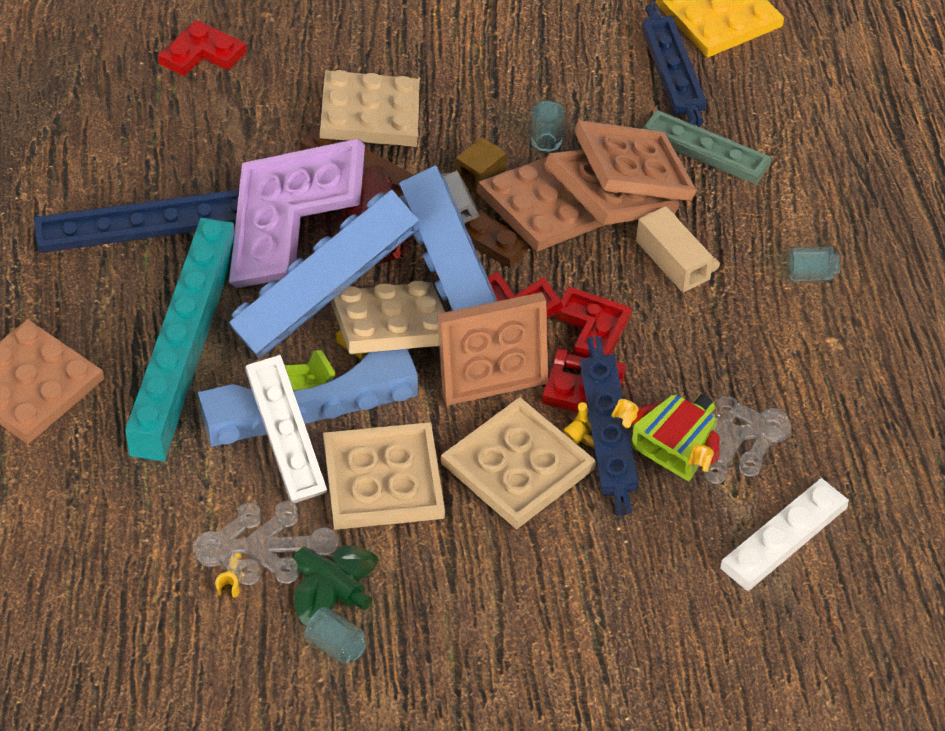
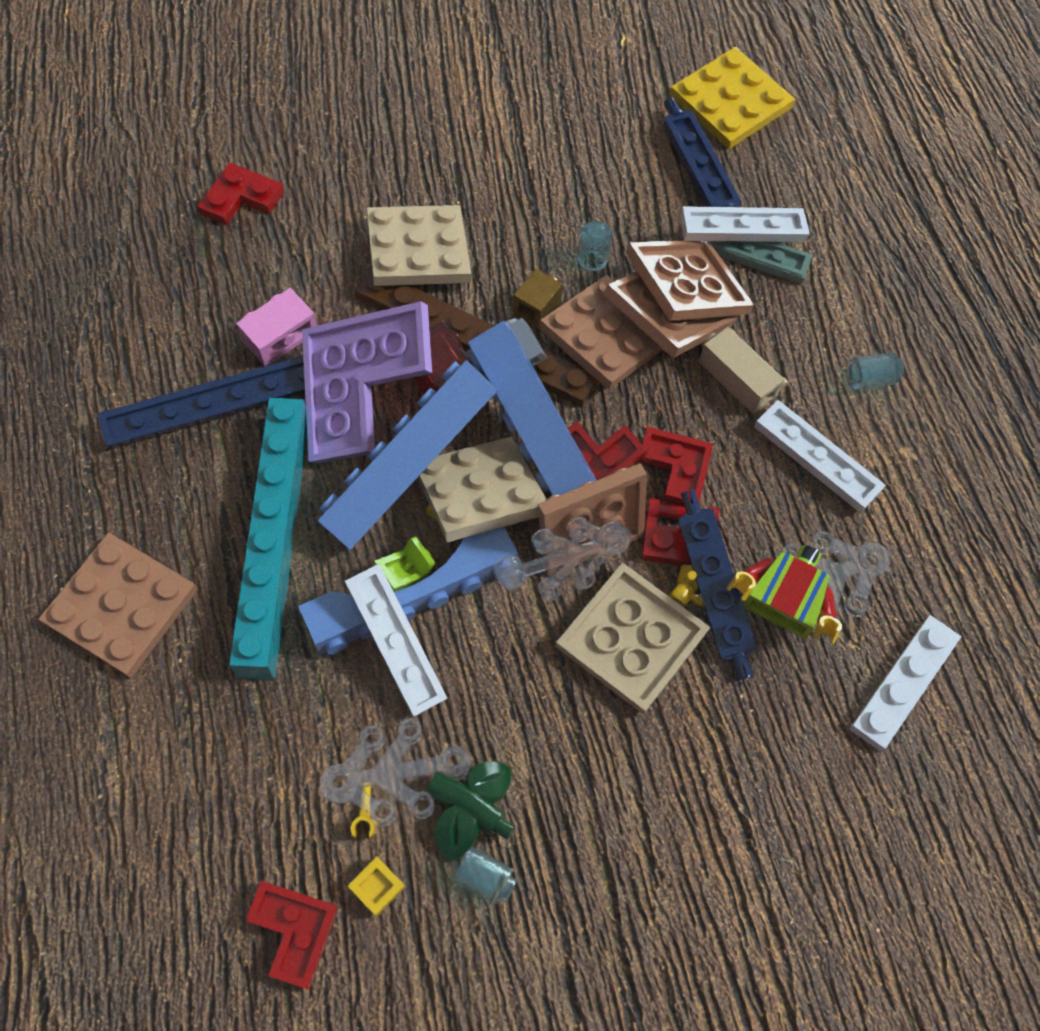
camera: 10 degrees left, 15 degrees up
tan plate [323,422,445,530] -> none
none -> bright pink brick [236,288,317,366]
none -> red plate [245,880,339,990]
none -> yellow plate [348,857,406,917]
none -> clear plant [493,517,632,601]
none -> white plate [680,207,809,242]
none -> white plate [754,400,886,513]

